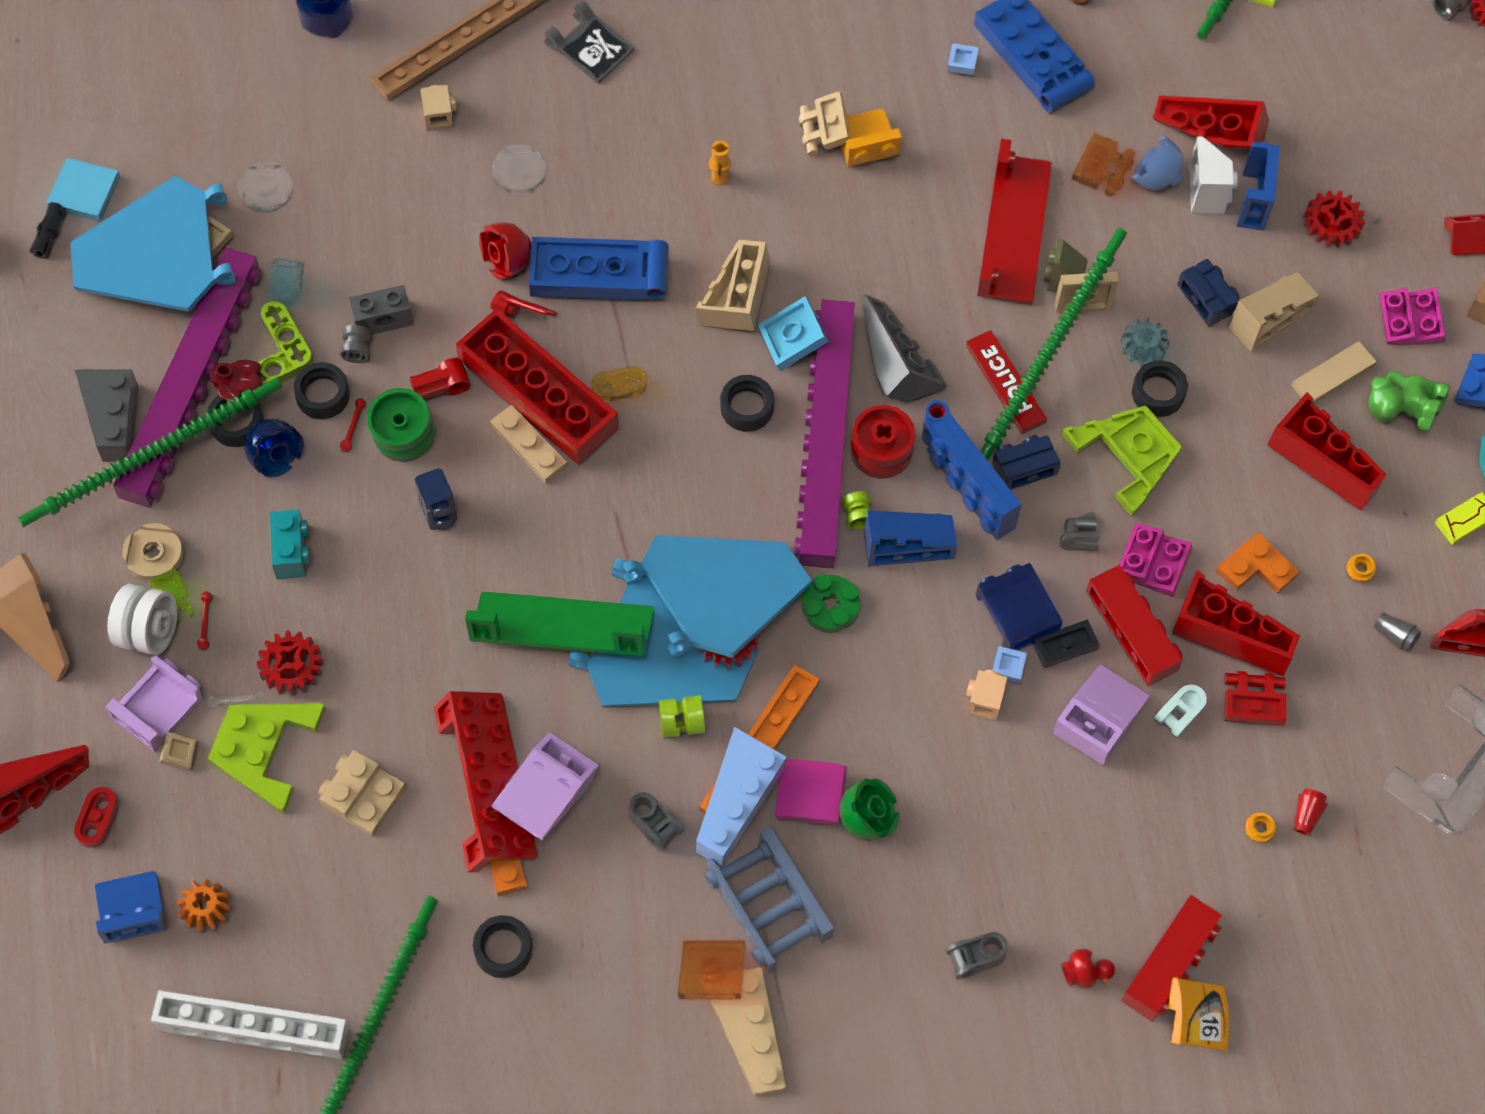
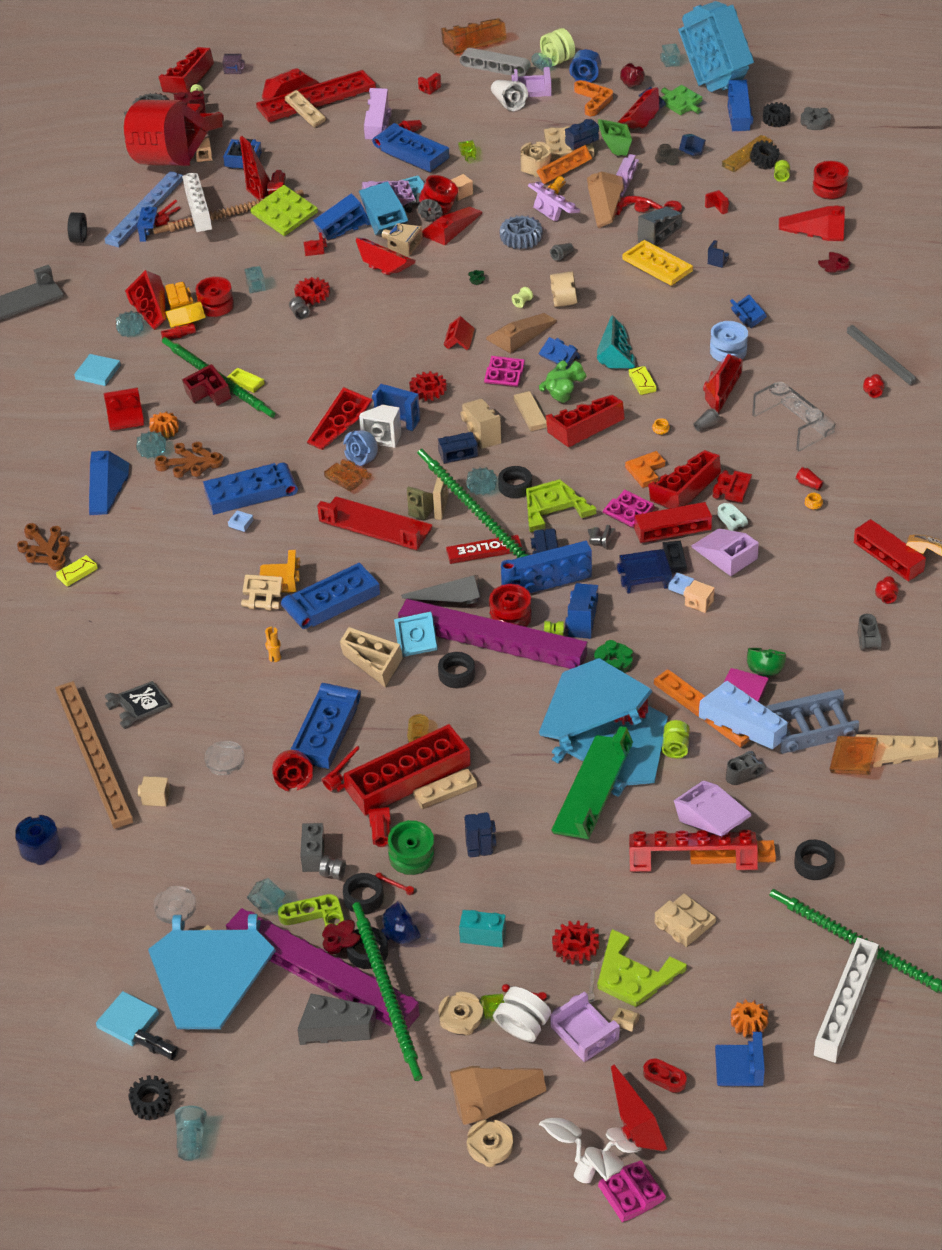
camera: 70 degrees left, 20 degrees down
none -> blue hinge [281,562,380,629]

